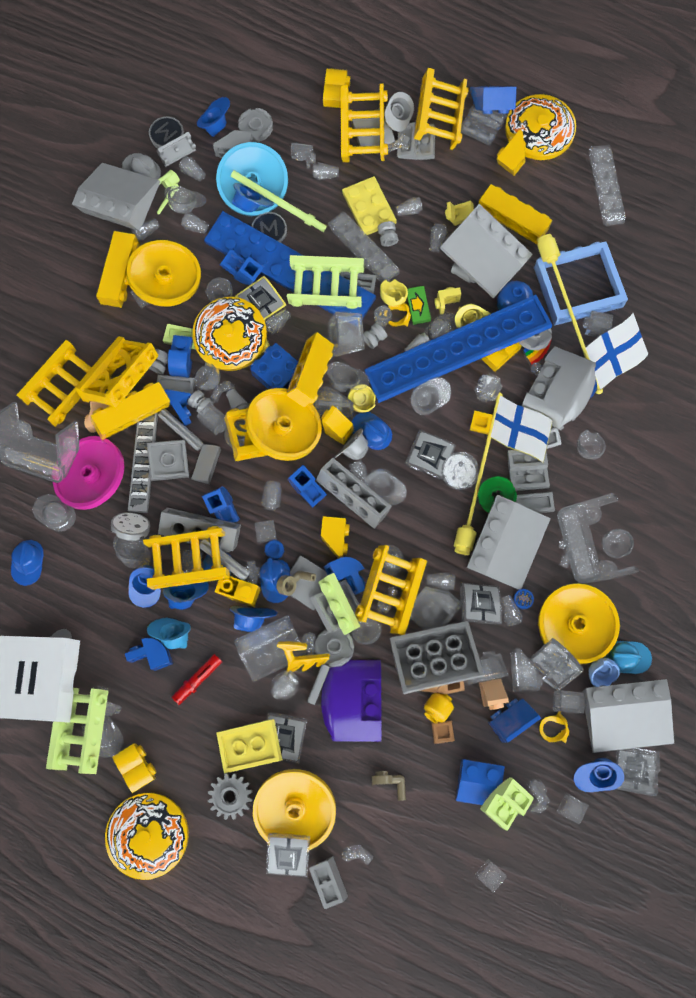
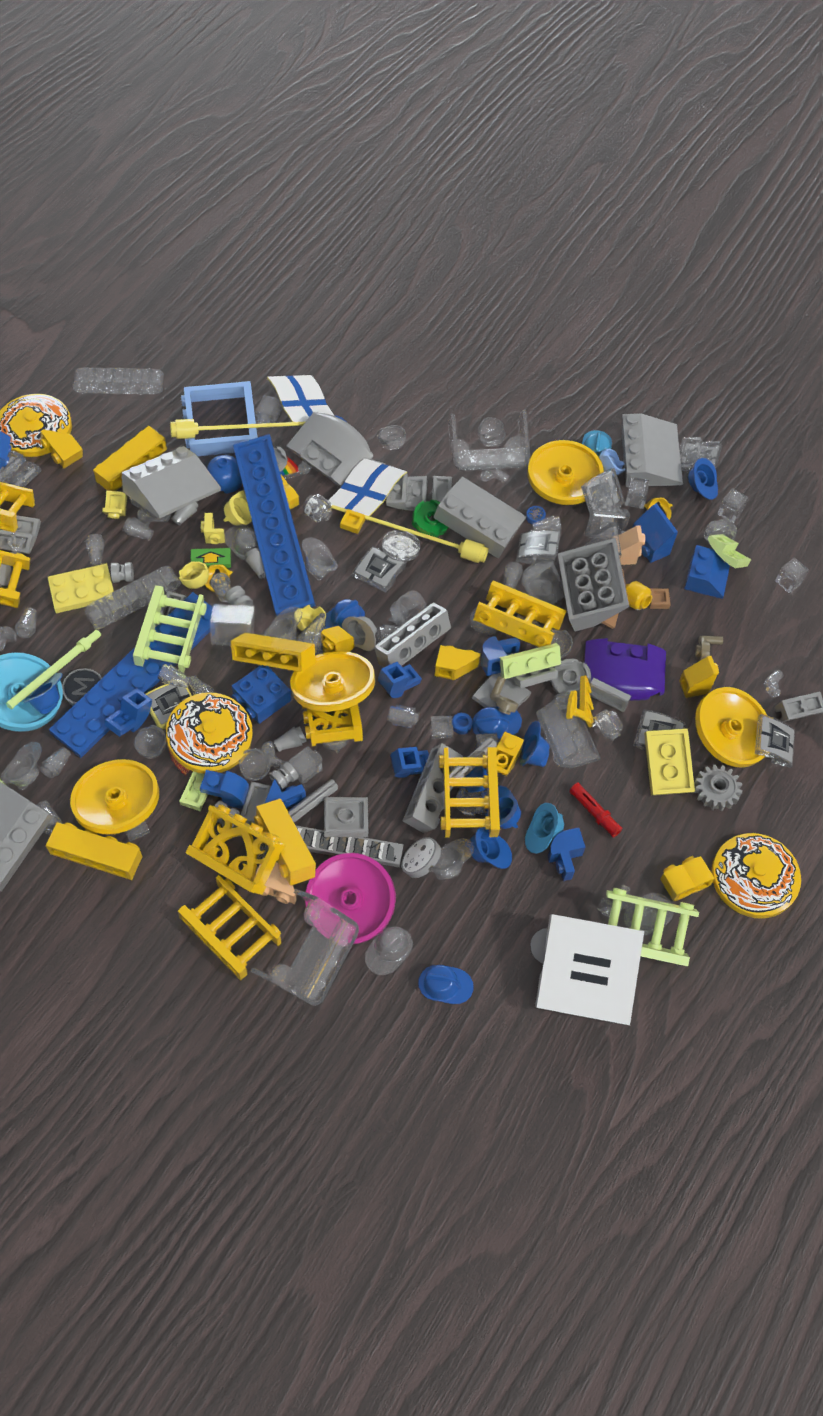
camera: 90 degrees left, 15 degrees down
light grey slope [191,444,221,485] -> none
none -> clear cone [158,664,191,689]
none -> yellow slope [679,656,719,698]

